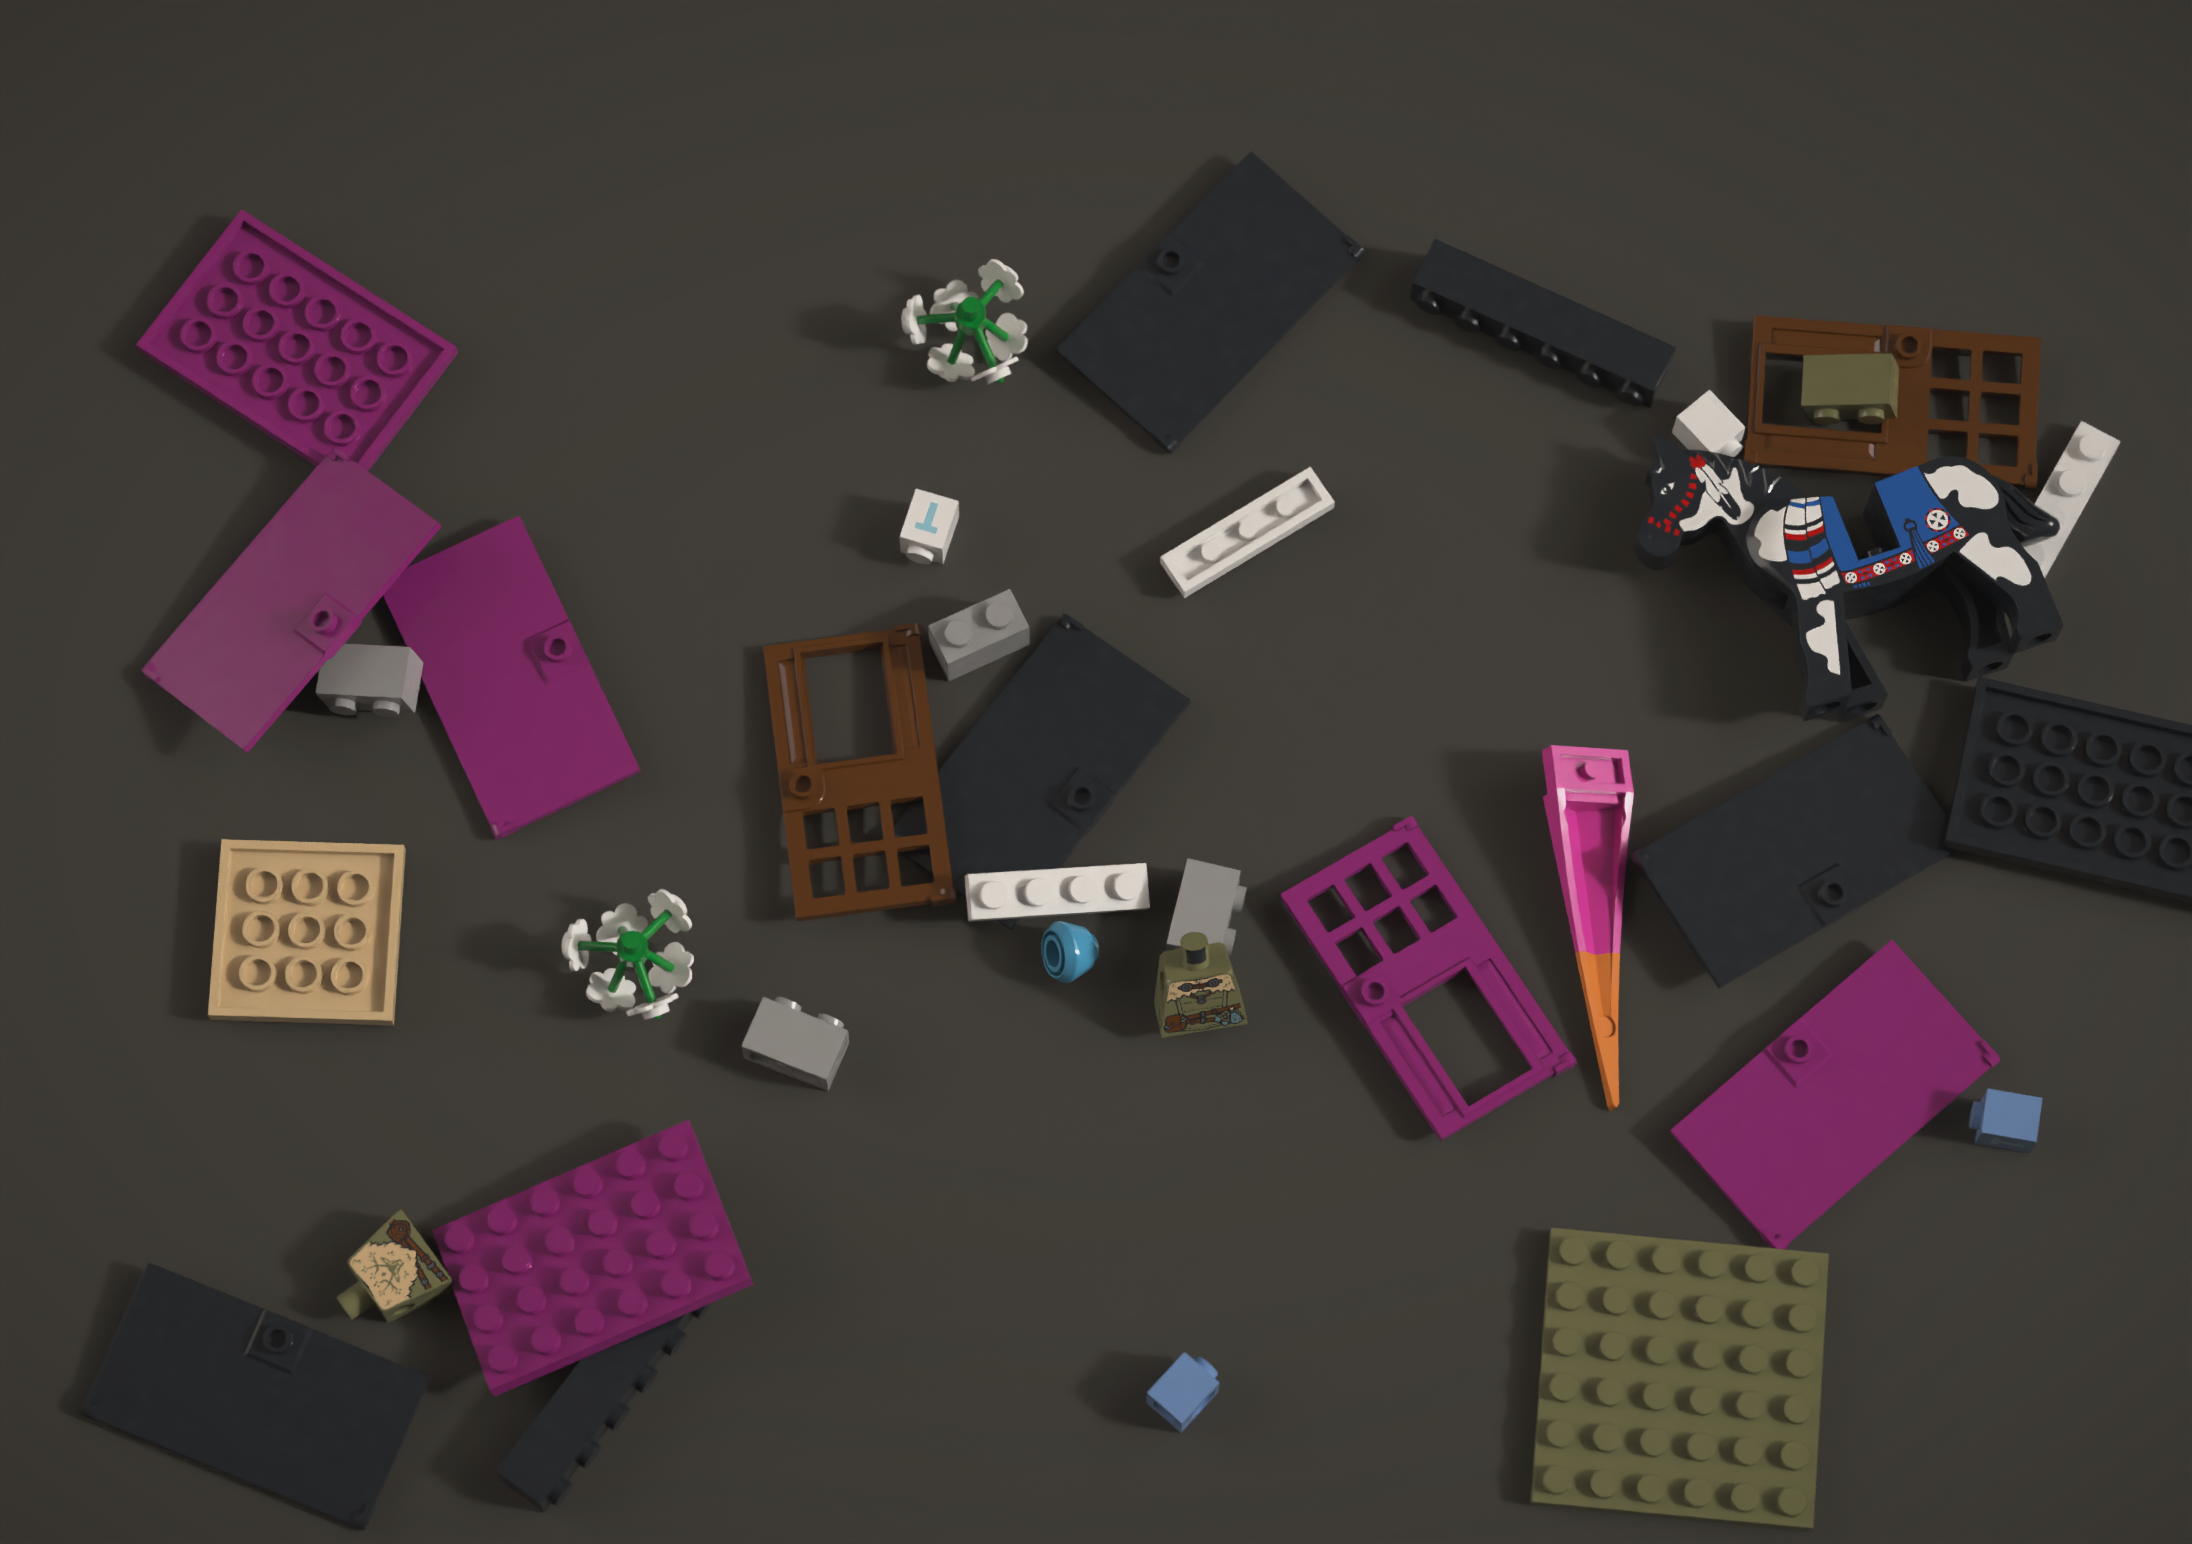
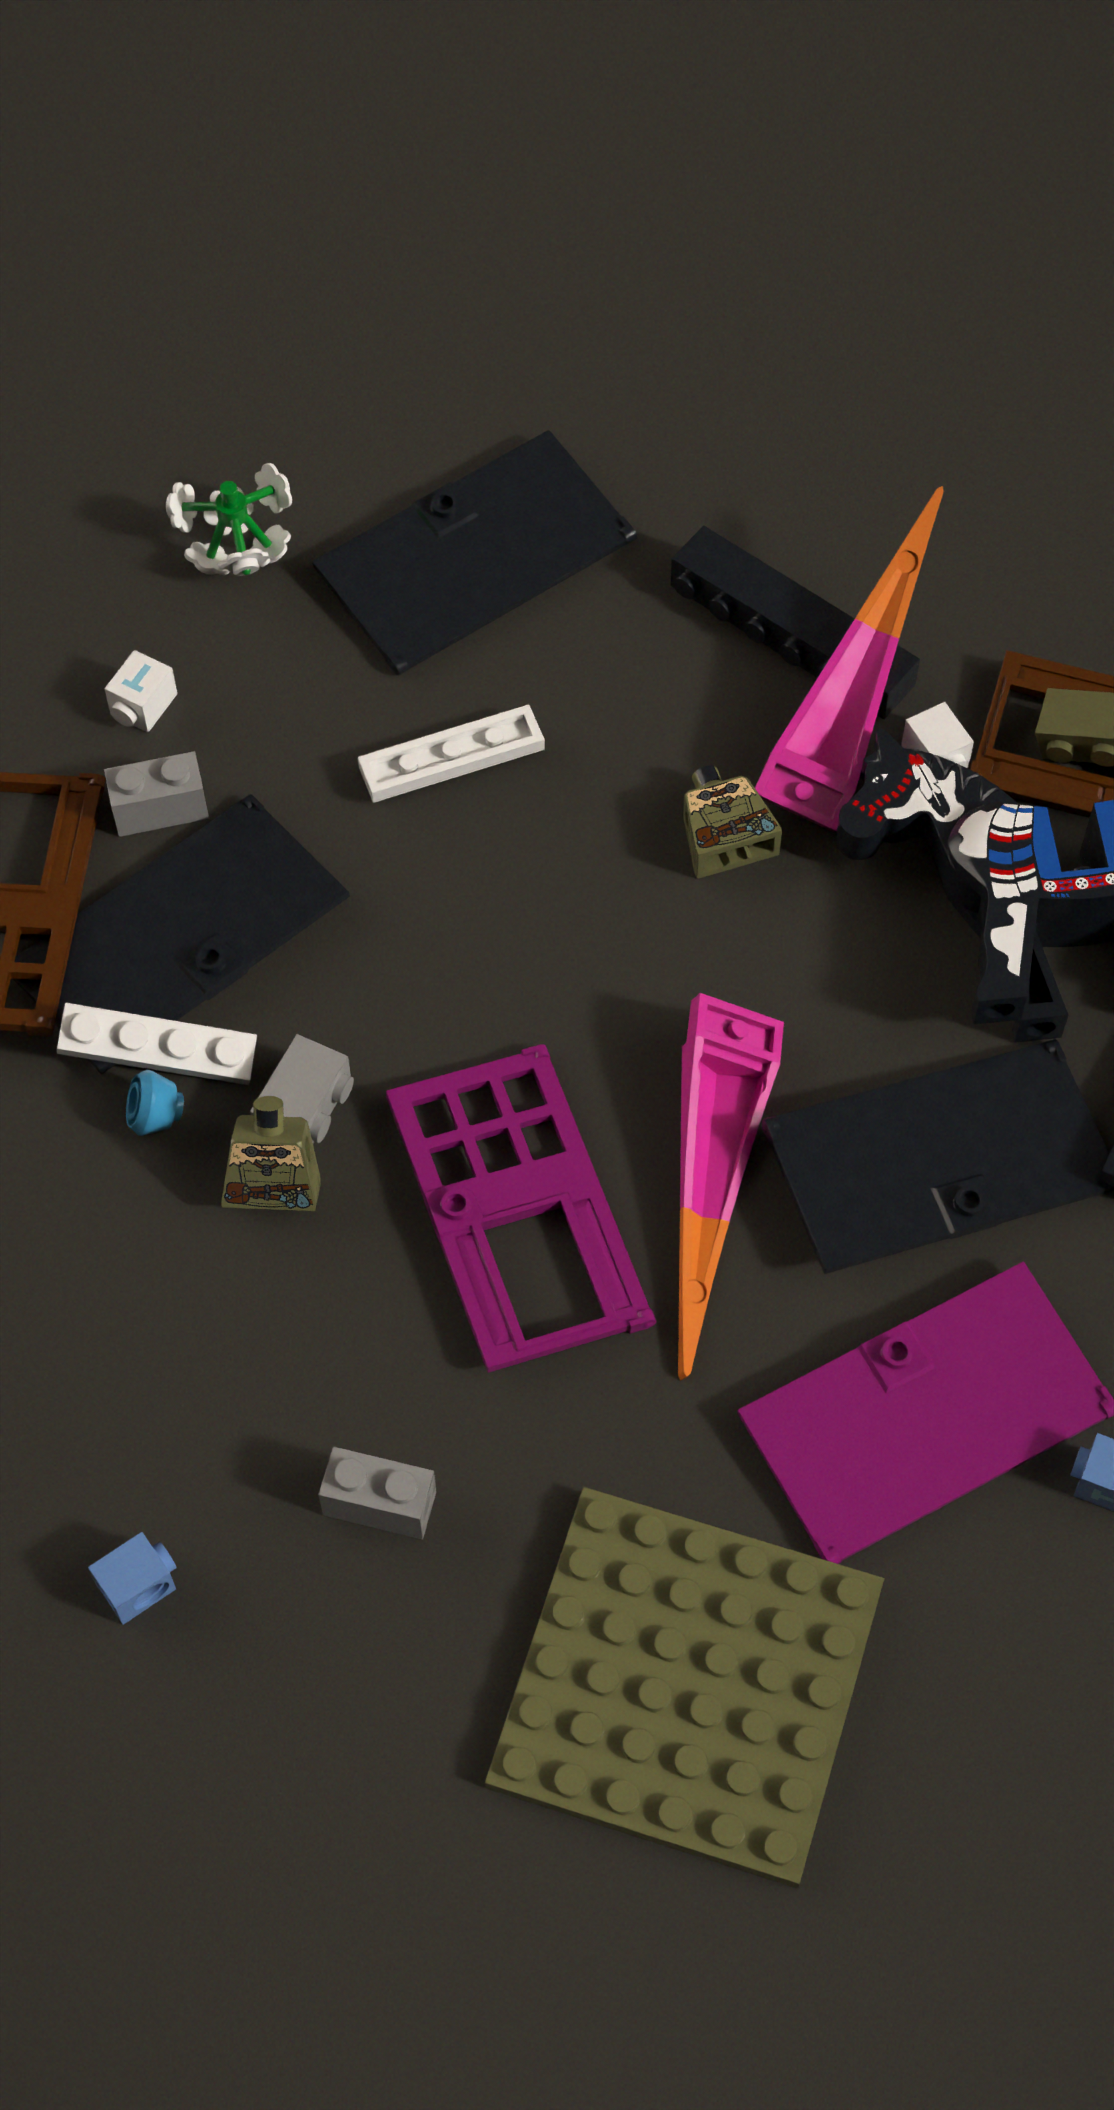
camera: 15 degrees right, 10 degrees down
none -> light grey brick [318,1447,436,1540]
none -> torso [683,765,782,879]
none -> dark pink plate [755,486,944,833]

